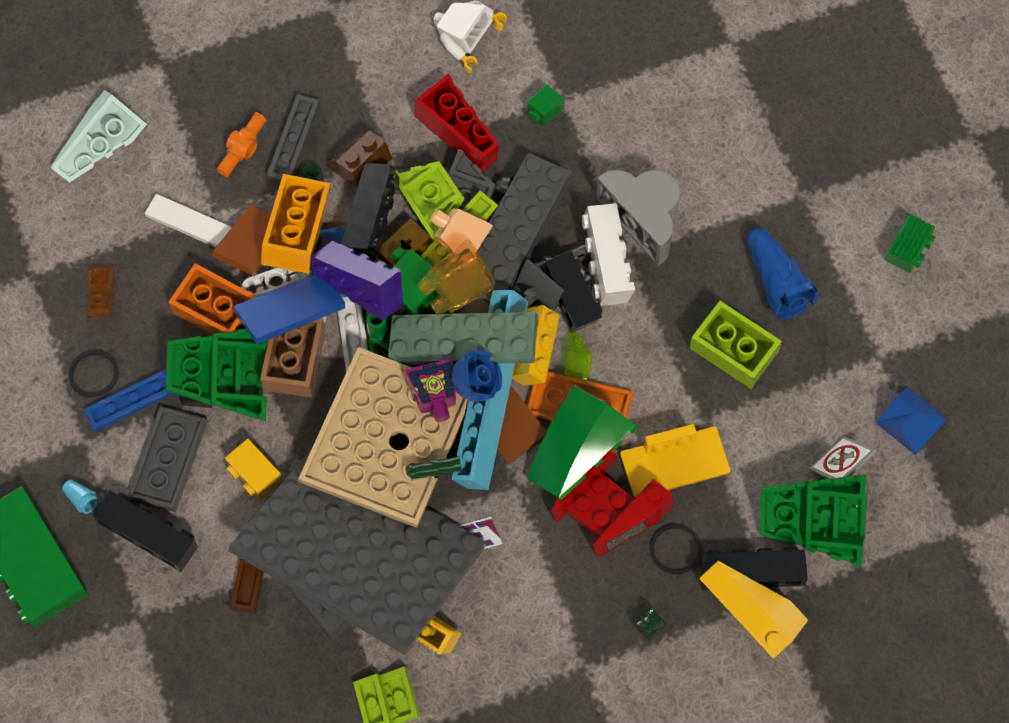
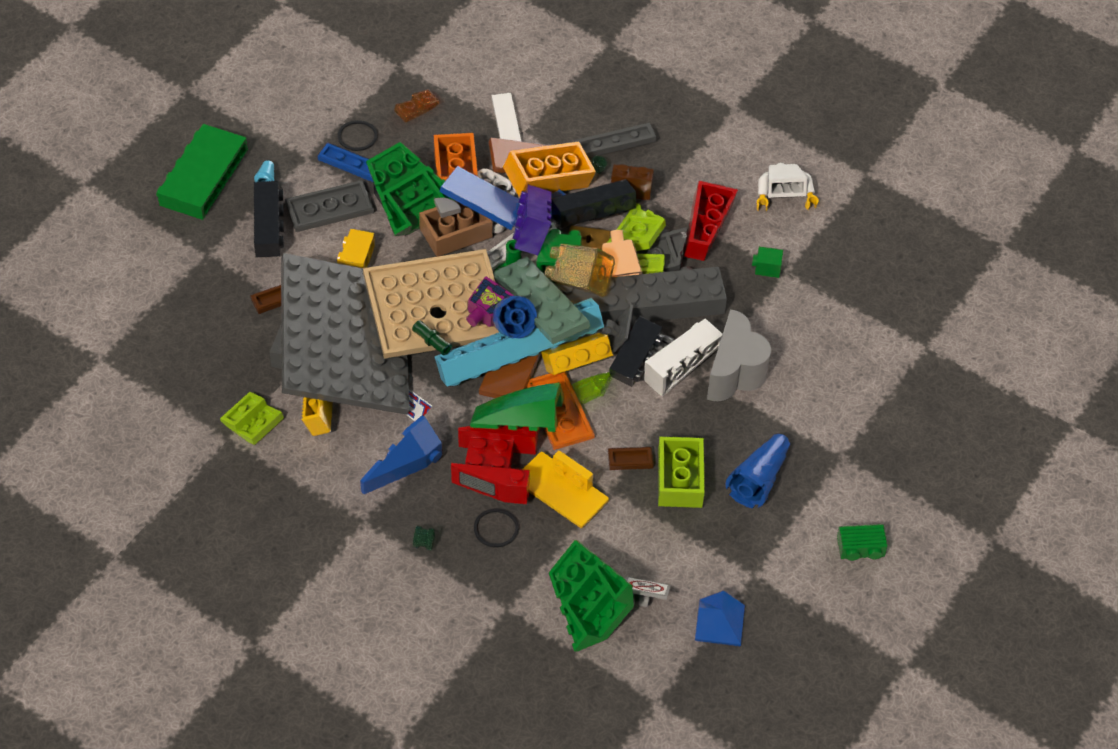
camera: 50 degrees right, 15 degrees down
light aqua wedge [50,90,147,183] -> none
orange pin [216,112,267,178] -> none
yellow wedge [699,561,808,659] -> none
black brick [700,546,808,591] -> none
none -> blue wedge [360,415,442,494]
none -> light grey tile [434,198,461,218]
none -> reddish brown tile [608,447,653,470]

